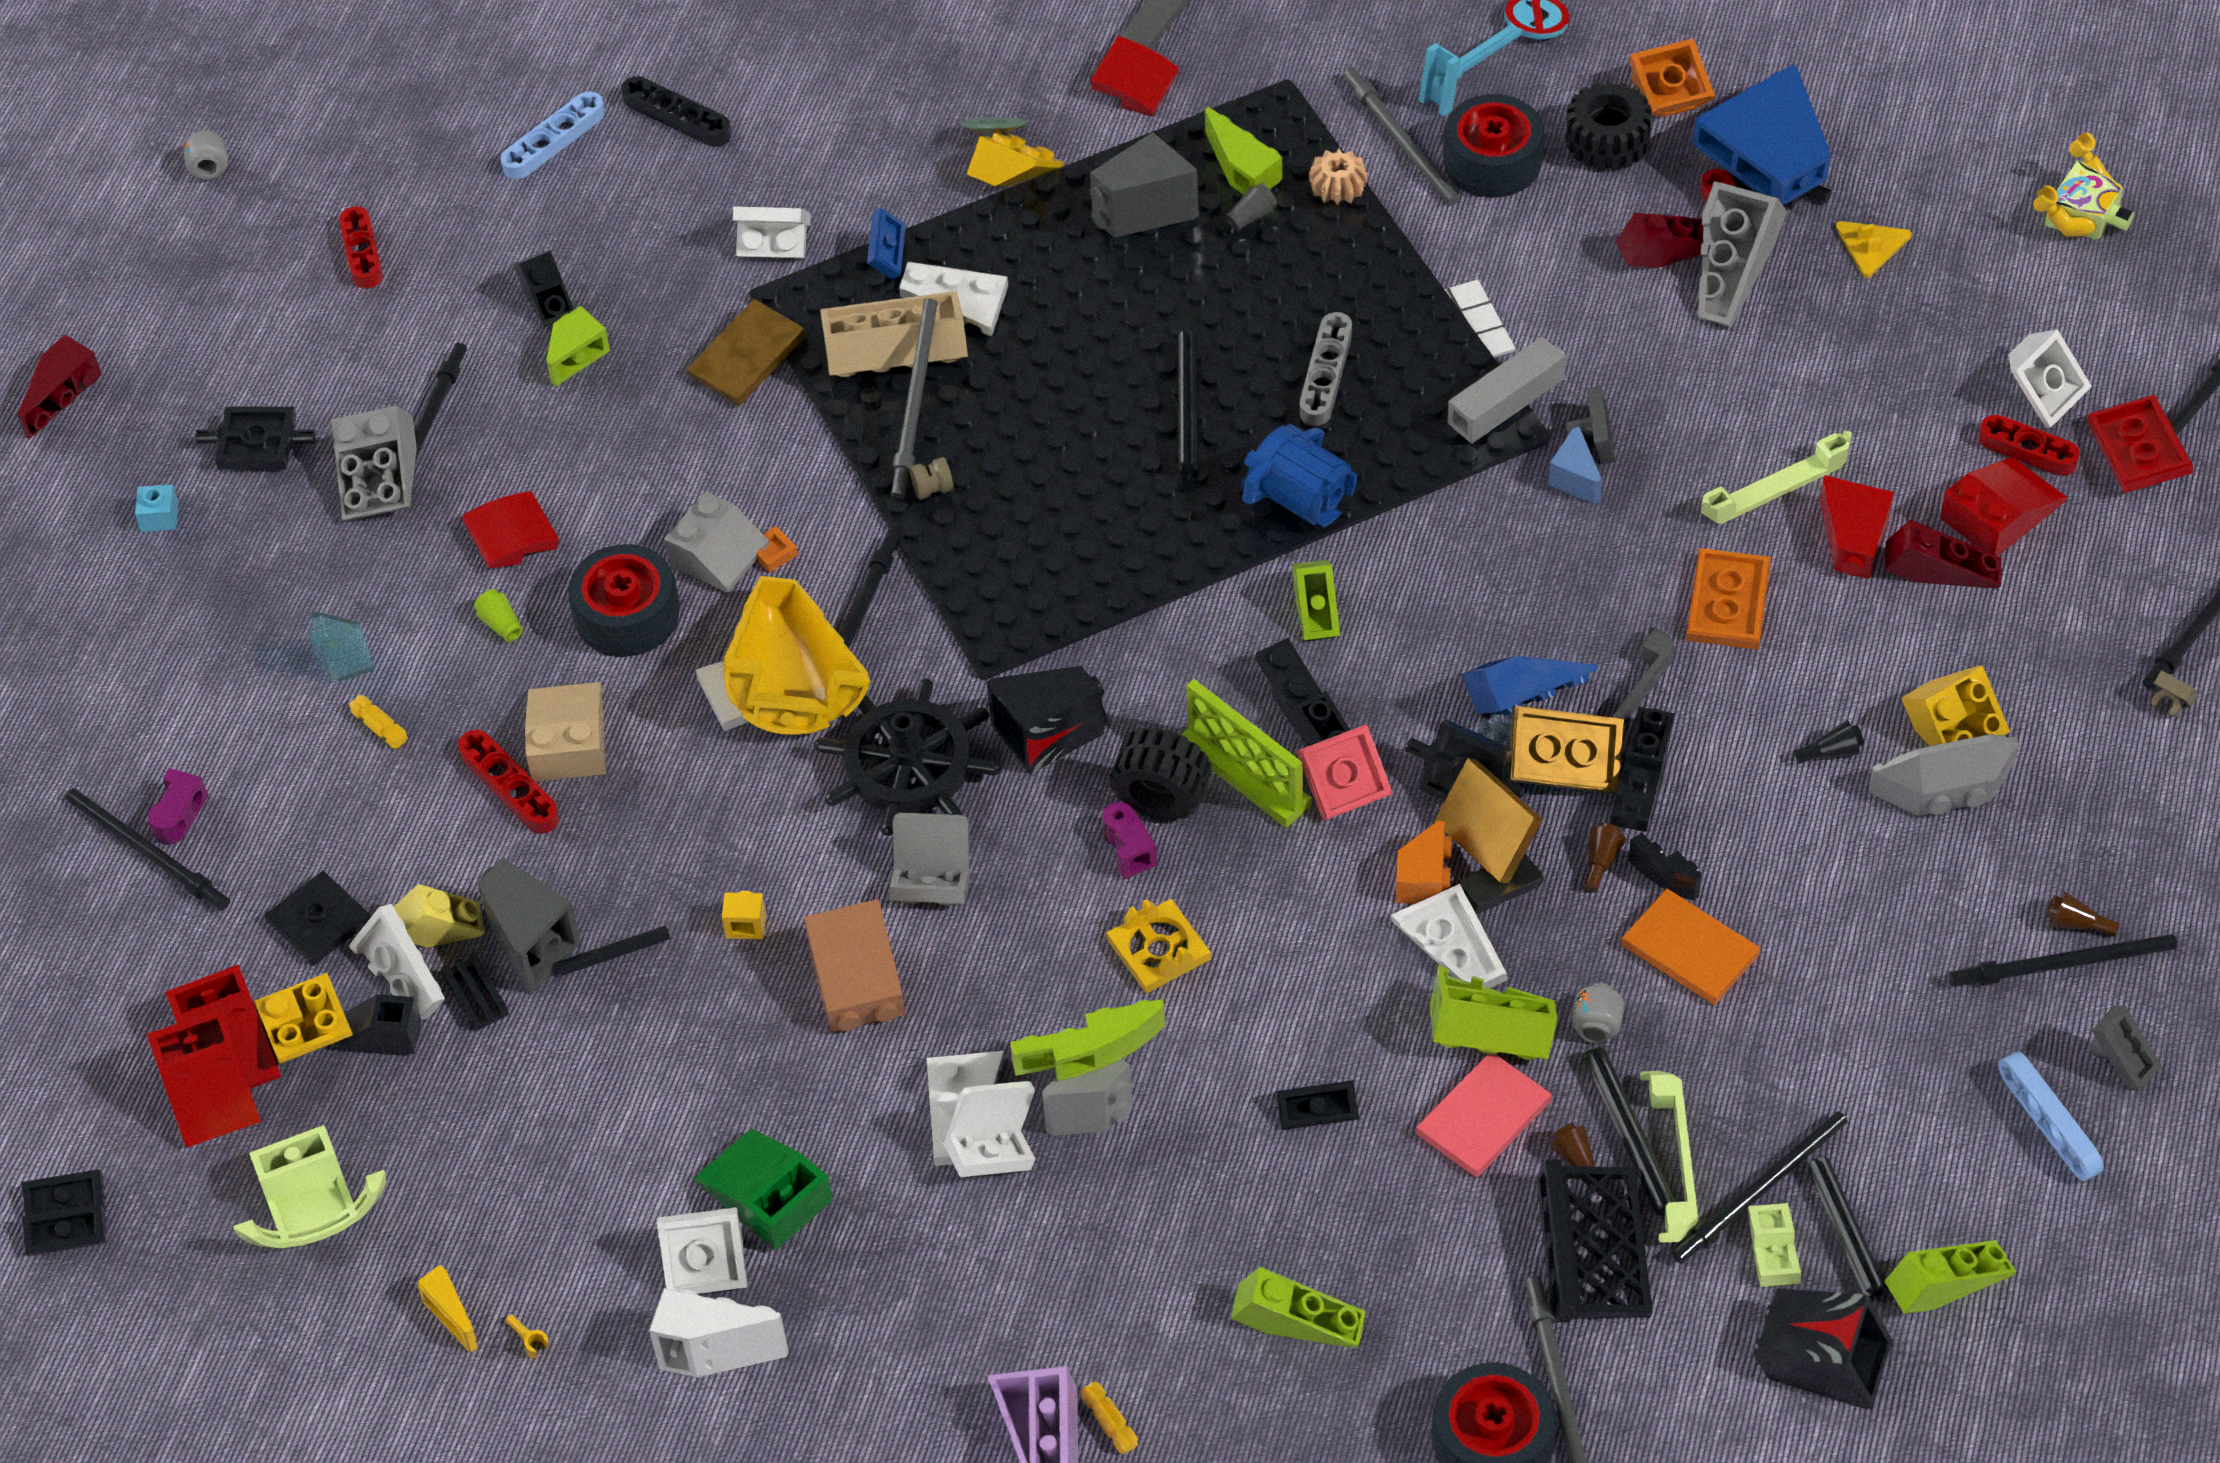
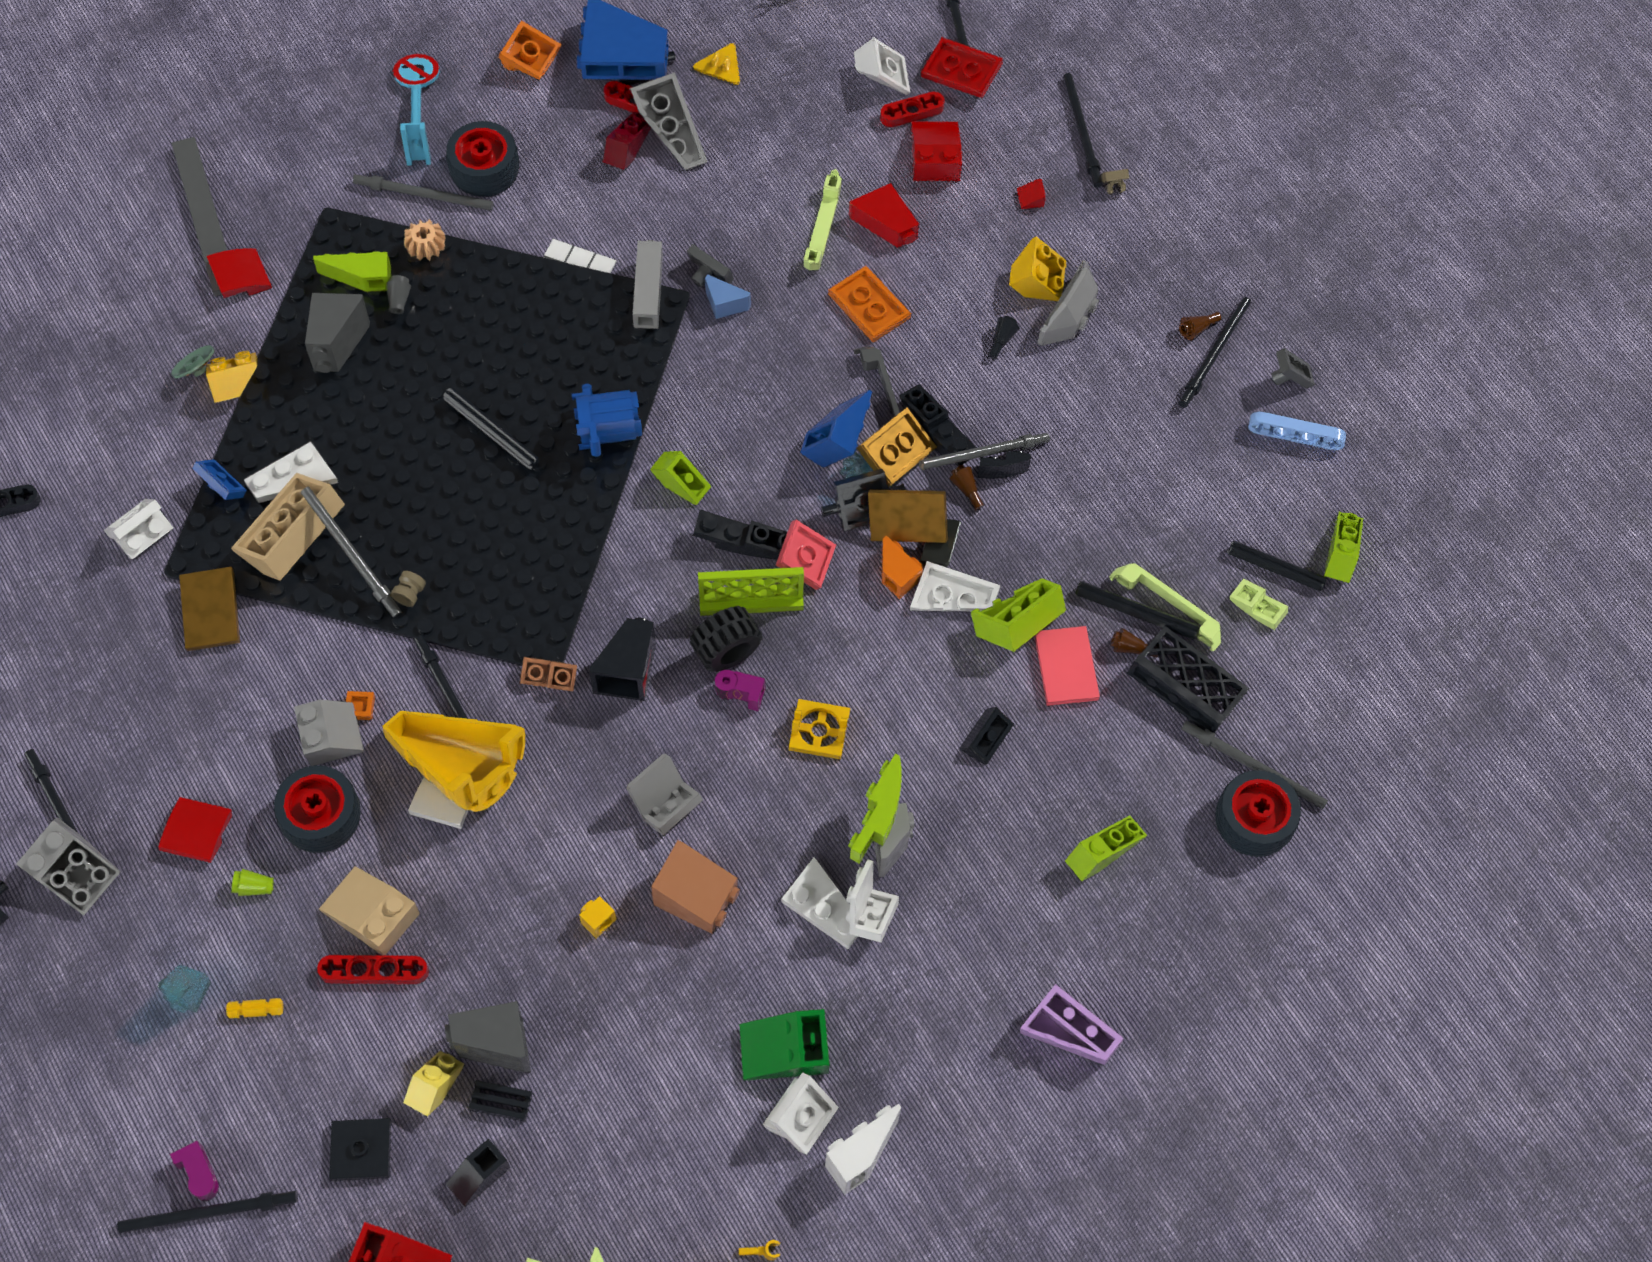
camera: 55 degrees left, 10 degrees up
yellow slope [255,973,353,1064] -> none
white wing [349,904,445,1020] -> none
black slope [513,251,574,327] -> none
lime slope [547,306,610,387] -> none
black bar [557,925,670,976] -> none
black piece [814,679,1002,836] -> none
yellow axle [1081,1381,1138,1454] -> none
light grey beam [1300,312,1352,426] -> none
black tyre [1566,82,1652,171] -> none
light grey head [1572,983,1625,1043] -> none
orange tile [1621,888,1761,1006] -> none
black bar [1672,1111,1848,1264] -> none
black slope [1754,1288,1893,1409] -> none
dark red slope [1885,519,2002,589] -> none
none -> nougat slope [520,657,577,692]
none -> dark grey bar [919,433,1050,470]
none -> red slope [1017,178,1046,210]

